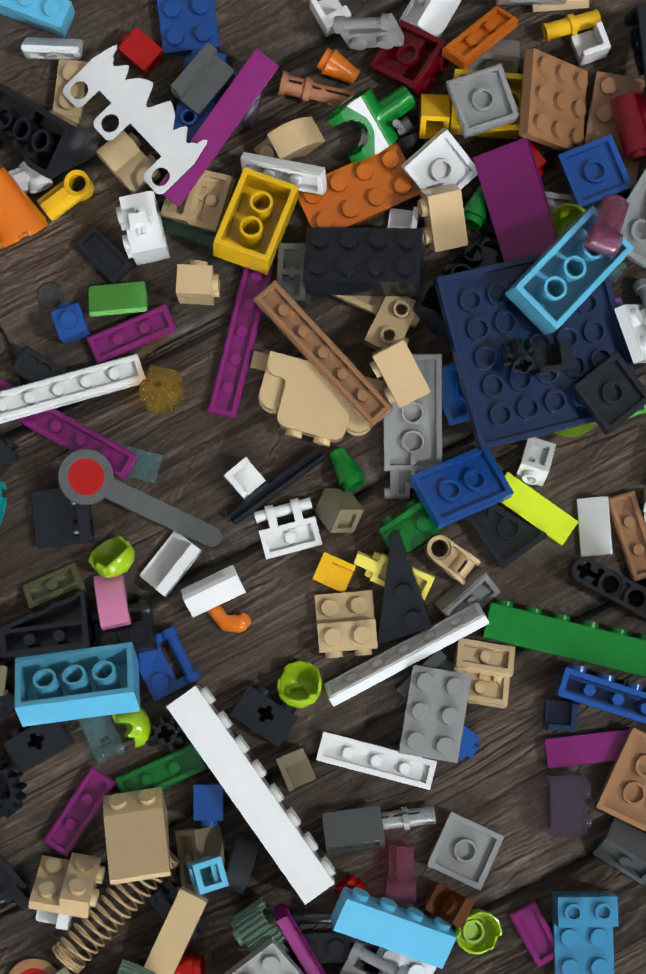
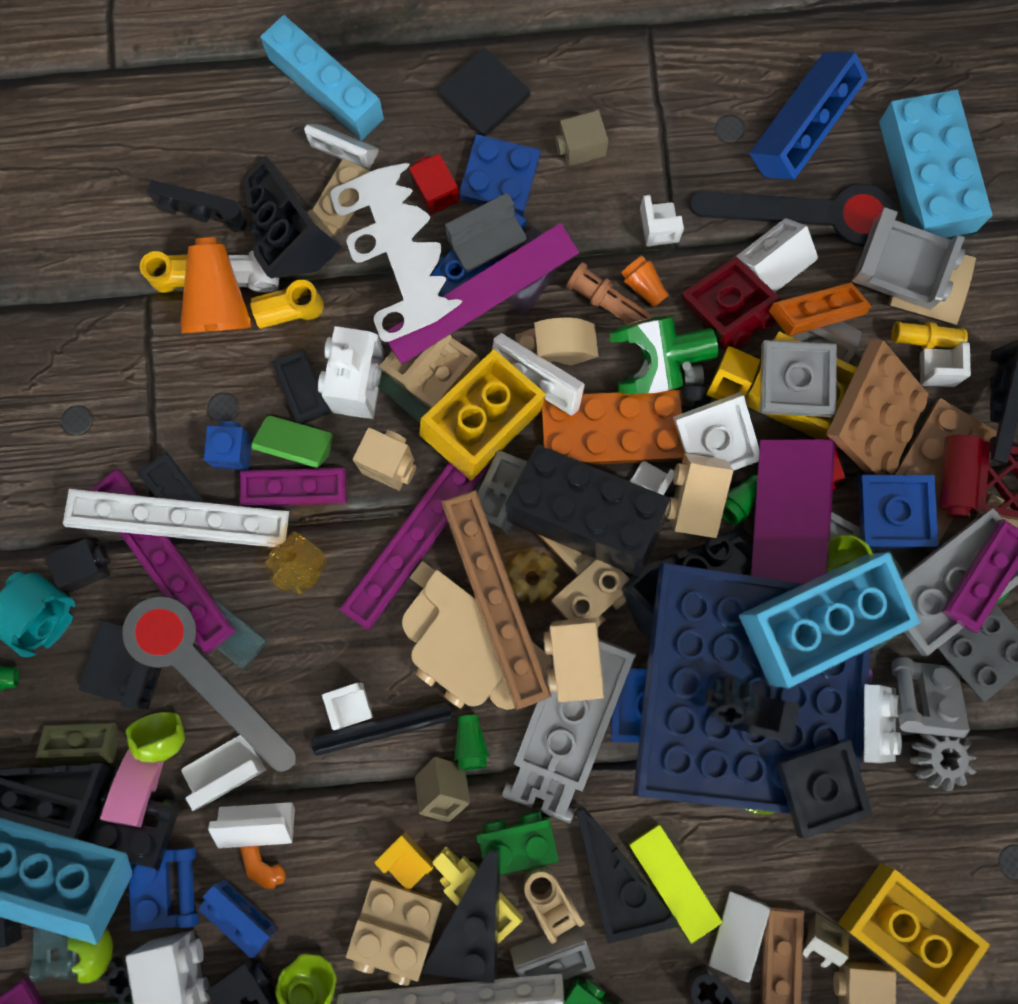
camera: 30 degrees right, 5 degrees down
tan brick [96,130,161,195] -> none
white plate [254,497,322,560] -> none
light grey plate [333,13,404,51] -> none
blue plate [409,448,514,529] -> none
white bracket [515,437,556,486] -> none
clear pink piece [584,194,630,259] -> none
none -> blue bracket [199,878,279,958]
none -> clear yellow brick [507,549,559,604]

